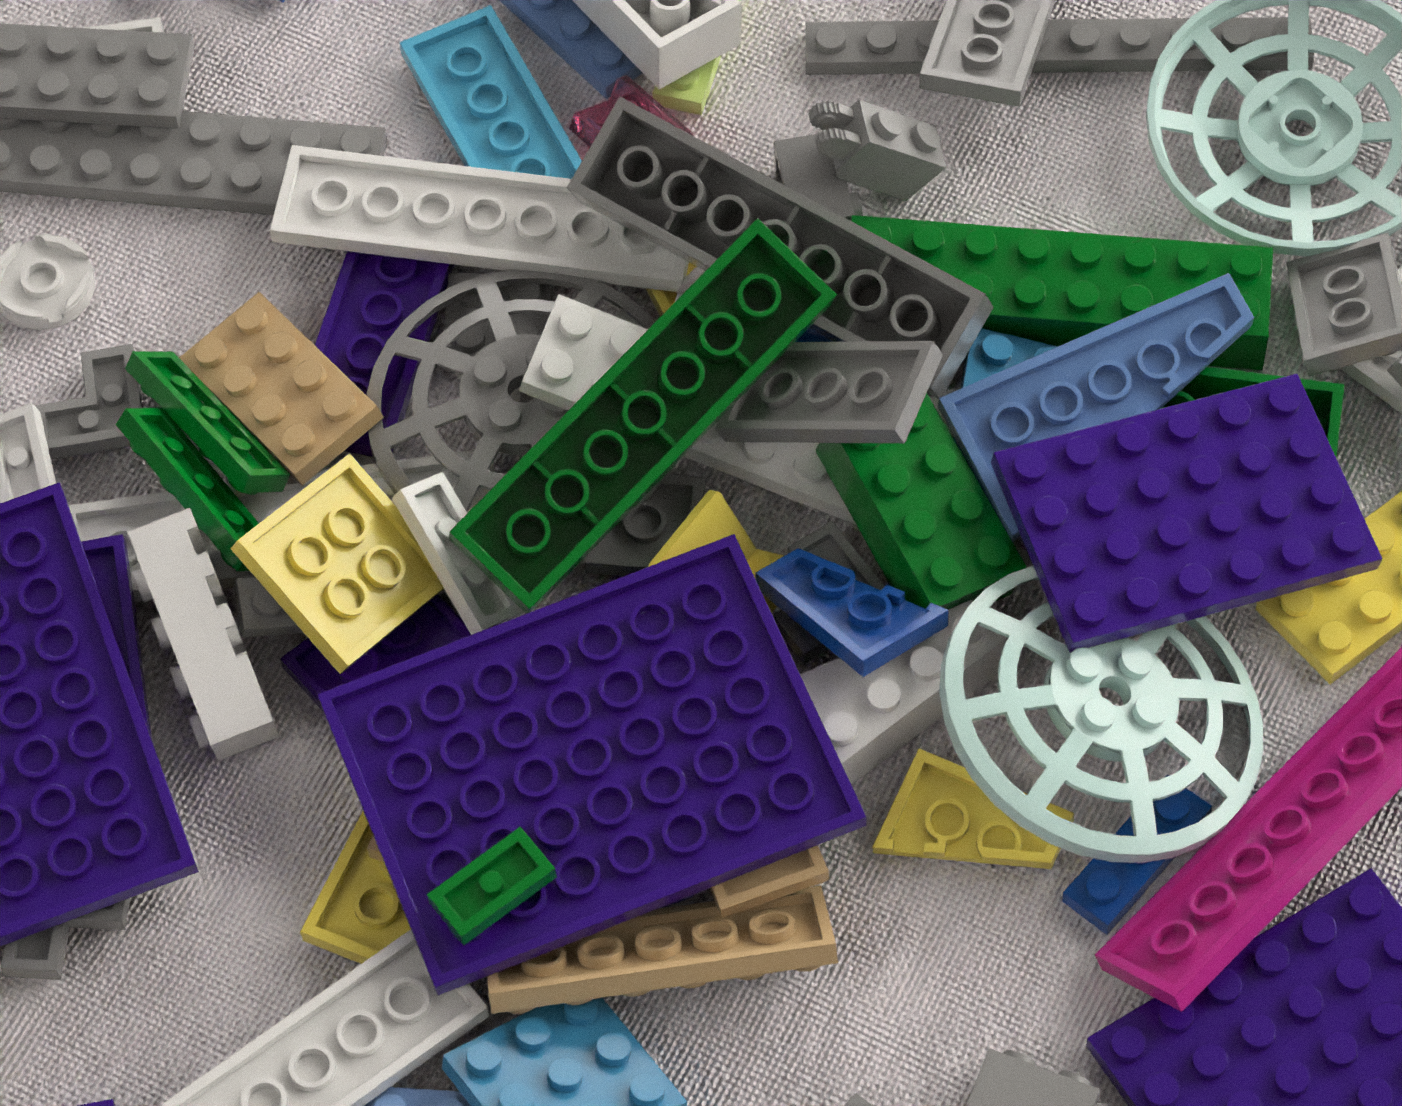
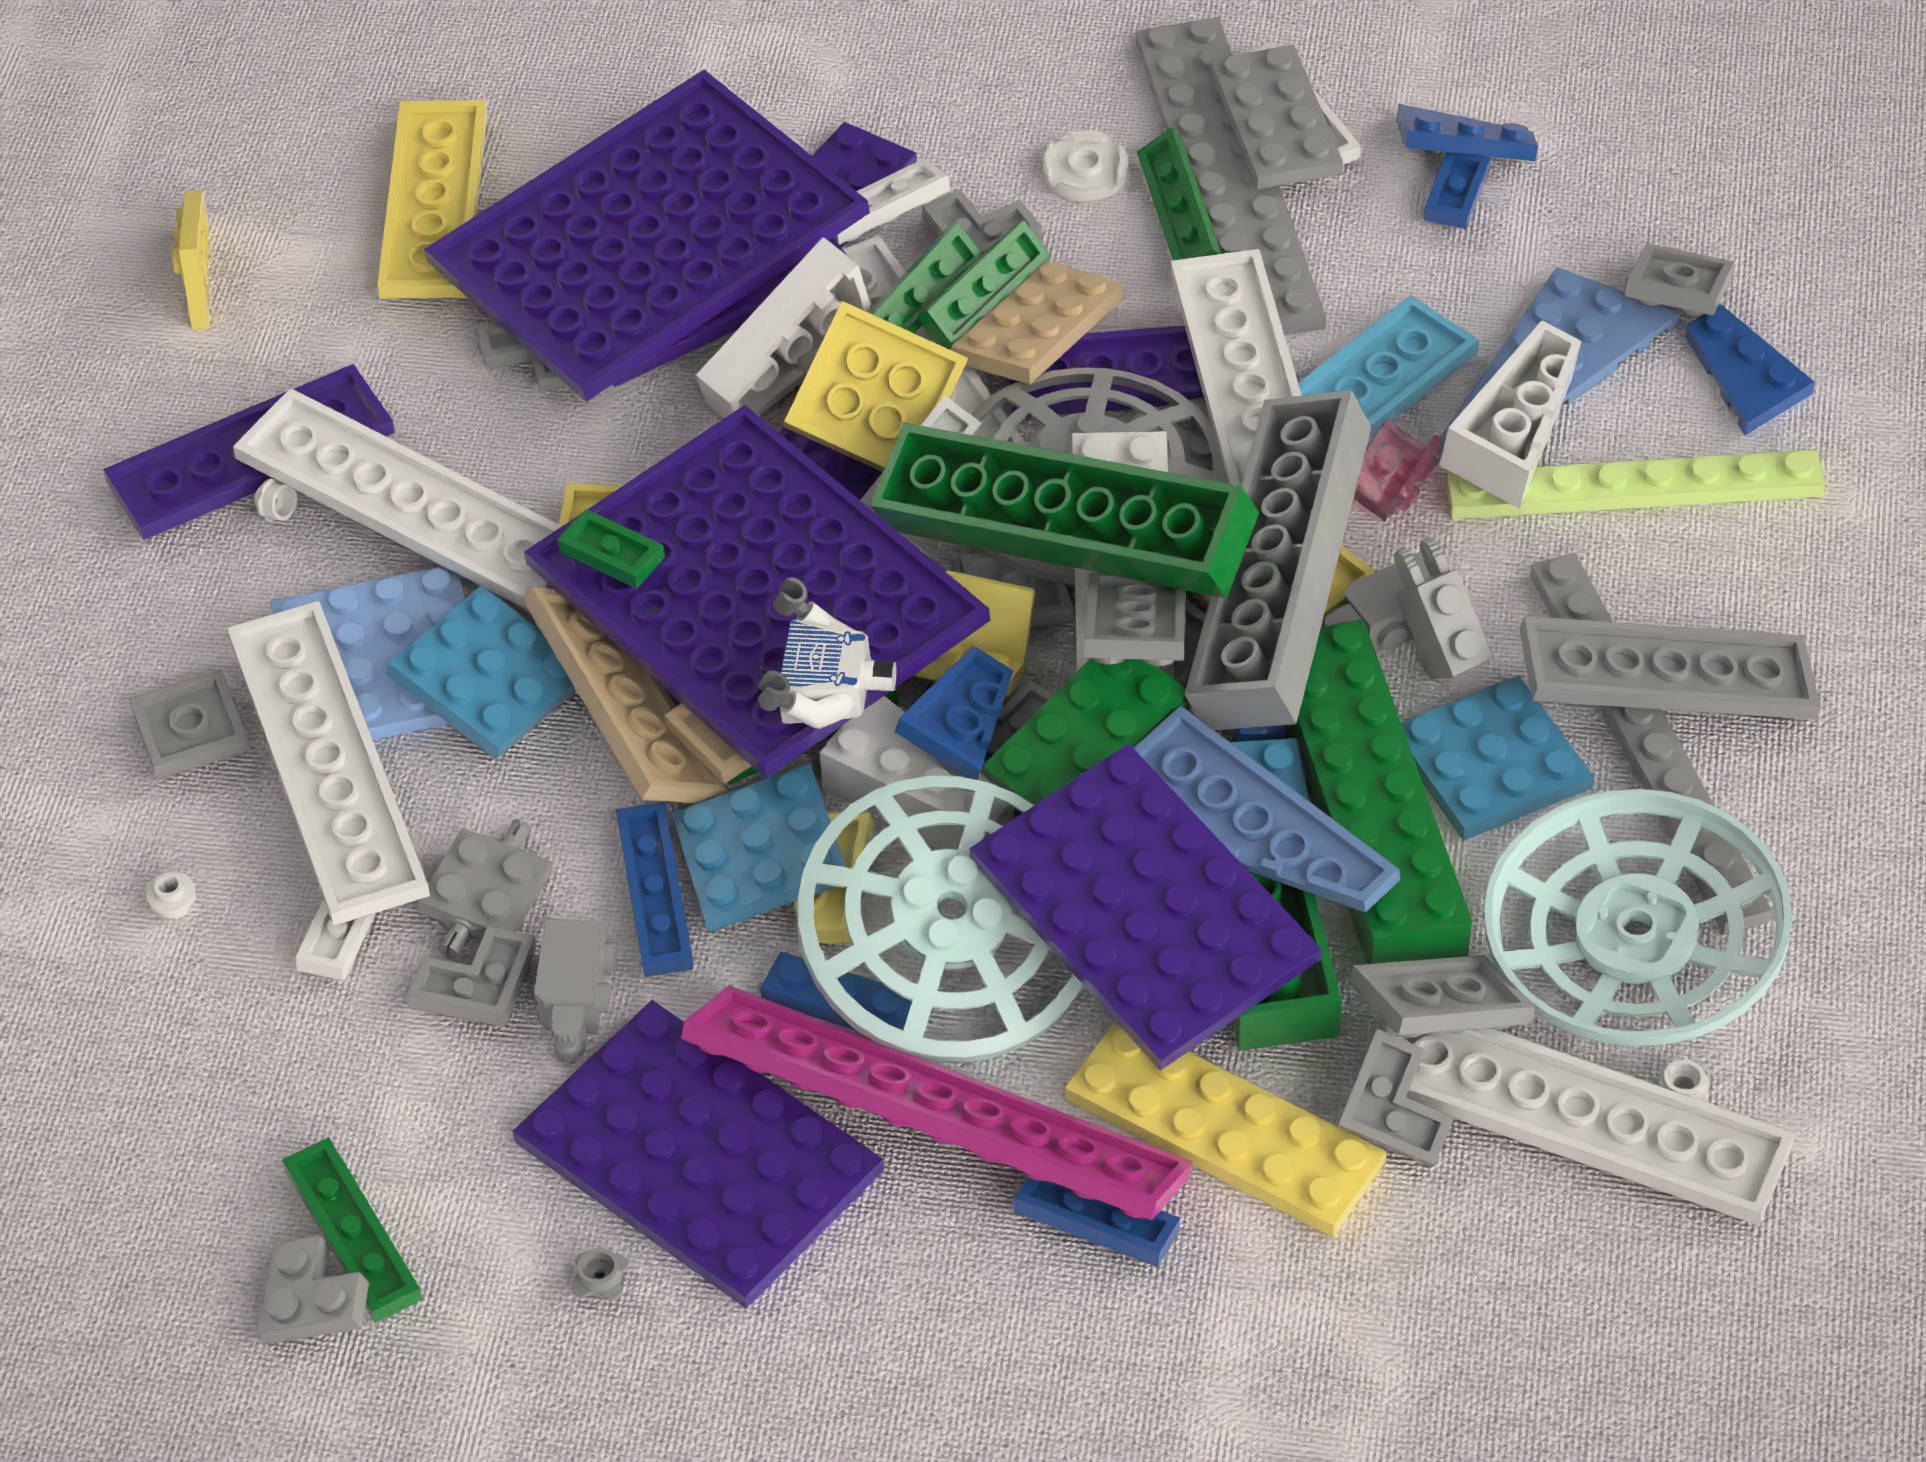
camera: 70 degrees right, 10 degrees down
none -> blue plate [616,802,694,977]
none -> dark azure plate [671,764,846,932]
none -> torso [758,578,896,729]
none -> green plate [1137,127,1222,260]
none -> dark azure plate [1401,675,1593,841]

